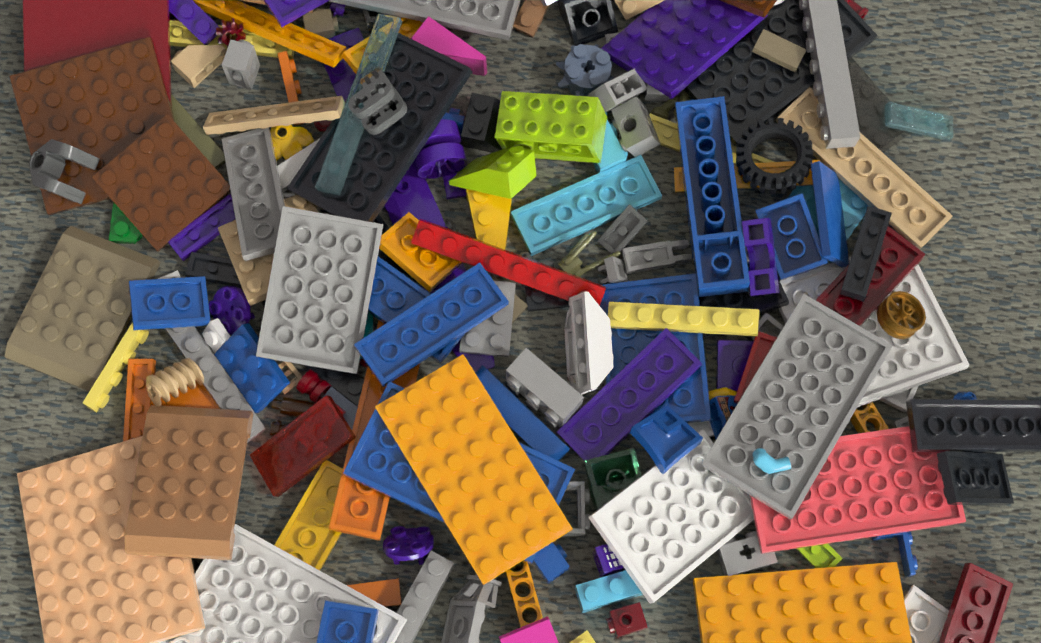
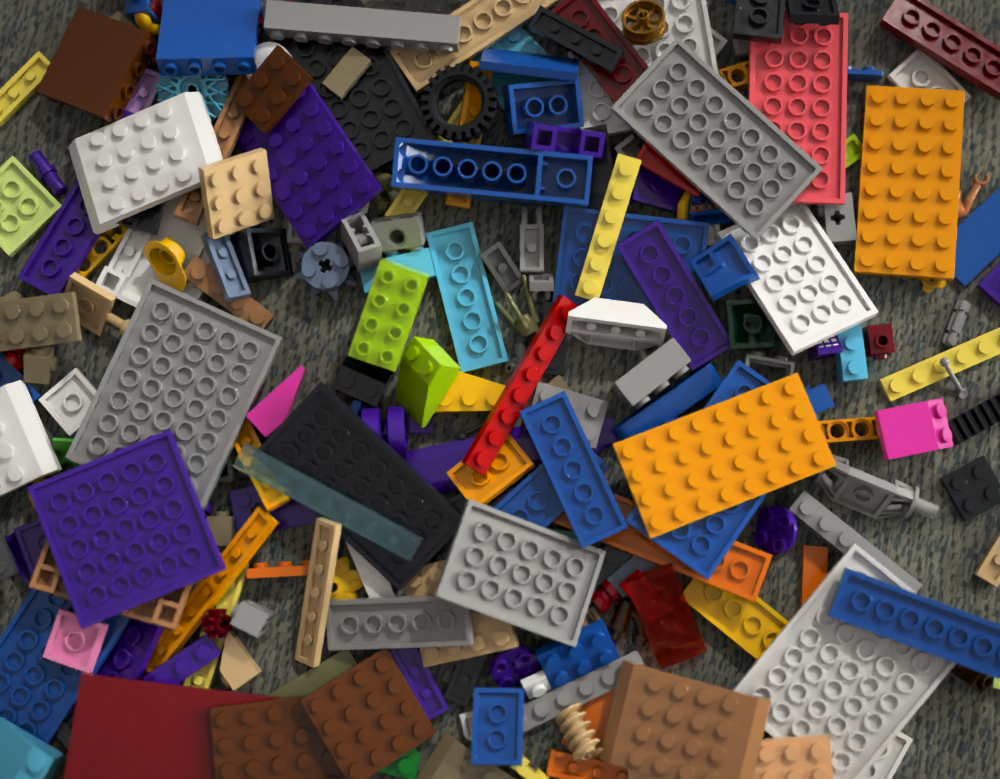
camera: 75 degrees left, 10 degrees up
dark grey piece [348,66,407,135] -> none
medium azure arm [753,448,791,474] -> none

